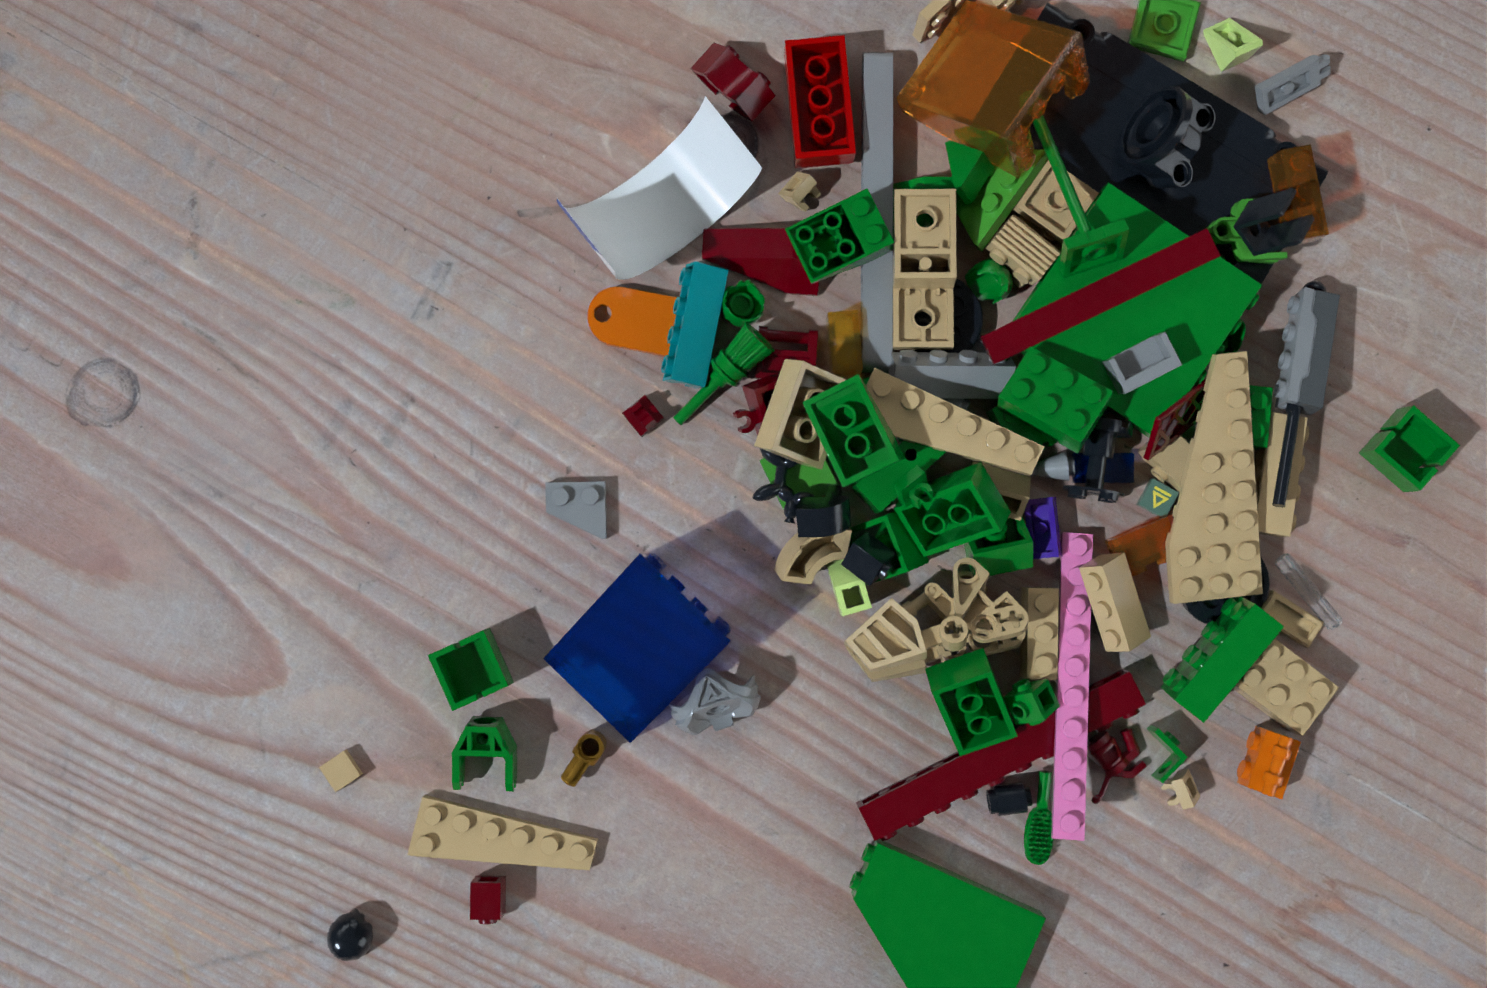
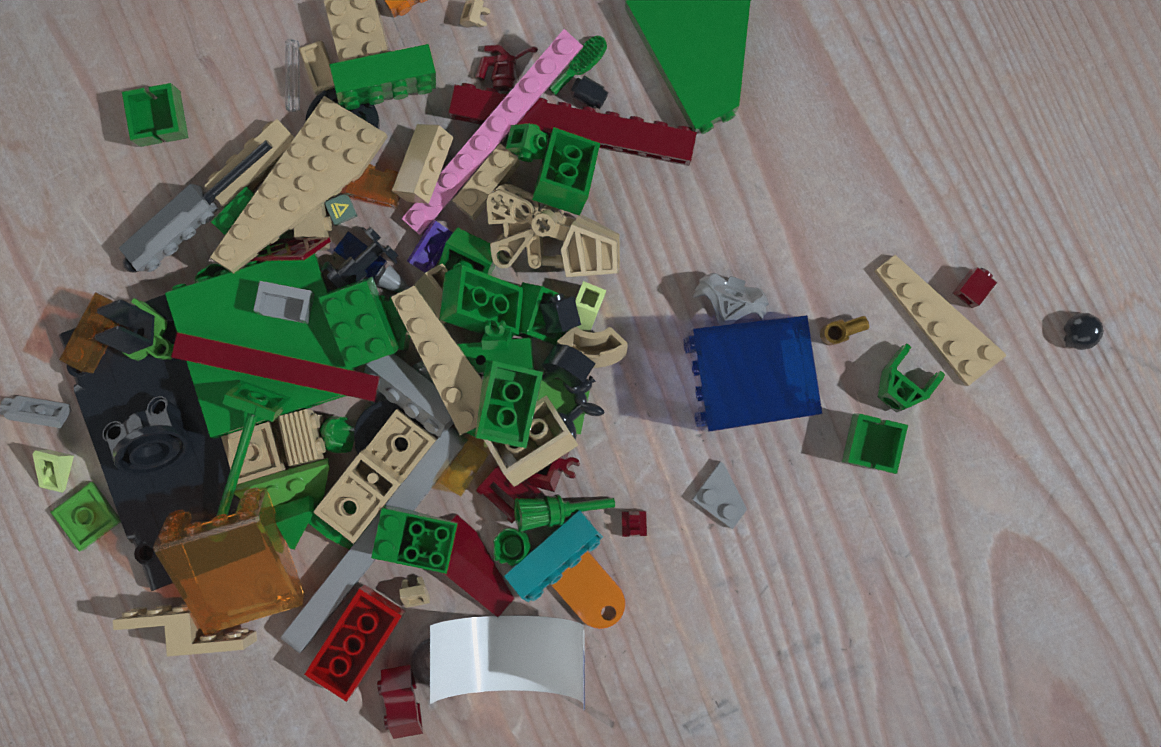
camera: 140 degrees left, 0 degrees up
tan tile [319,749,363,793] -> none
green bracket [1147,725,1188,783] -> none

